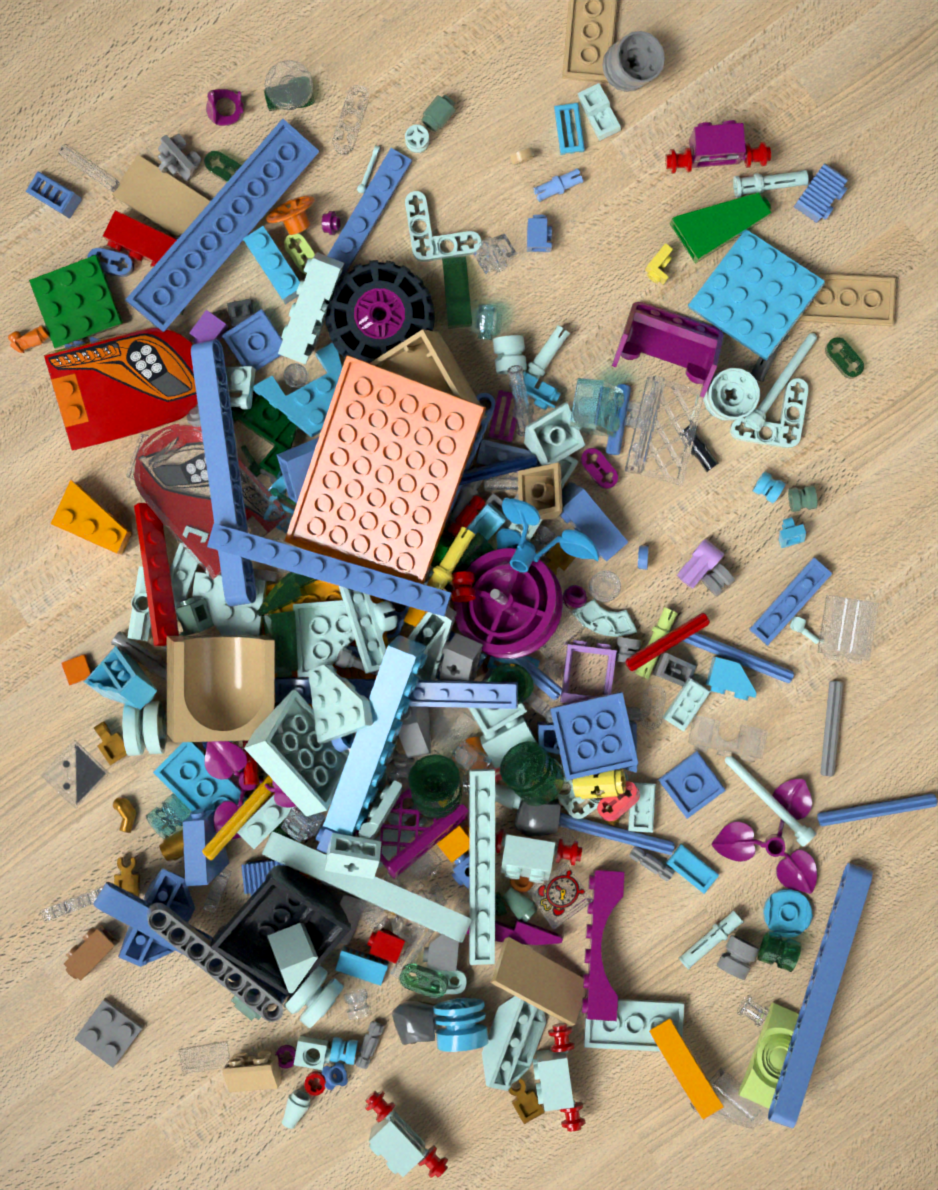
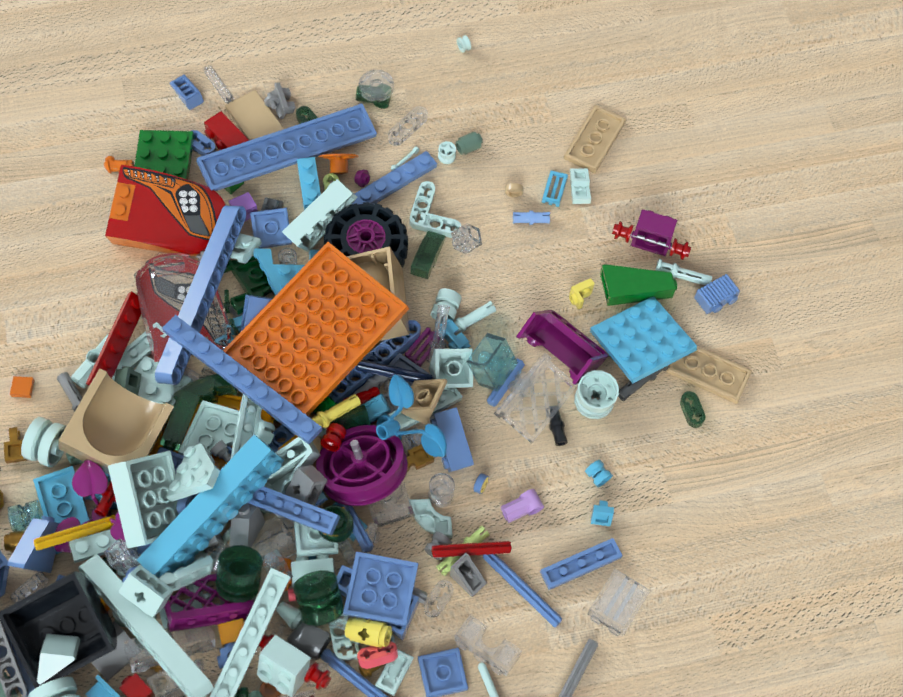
camera: 15 degrees right, 25 degrees down
light orange wedge [51,480,132,555] -> none
medium azure wedge [84,646,157,709] -> none
magenta piece [206,89,244,126] -> none
clear light blue head [470,304,503,340] -> none
medium blue brick [527,215,552,253] -> none
lavender window [560,640,617,703] -> none
magenta plate [563,585,587,608] -> none
magenta beam [580,448,618,489] -> none
light grey wheel [602,31,665,92] -> none
light aqua plate [662,677,711,731] -> none
light grey wheel [701,563,735,597] -> none
medium azure slope [706,657,757,701] -> none
light aqua beam [730,378,808,448] -> none
light aqua piece [744,333,817,431] -> none
sand green wheel [788,485,817,512] -> none
light aqua hand [790,616,820,644] -> none

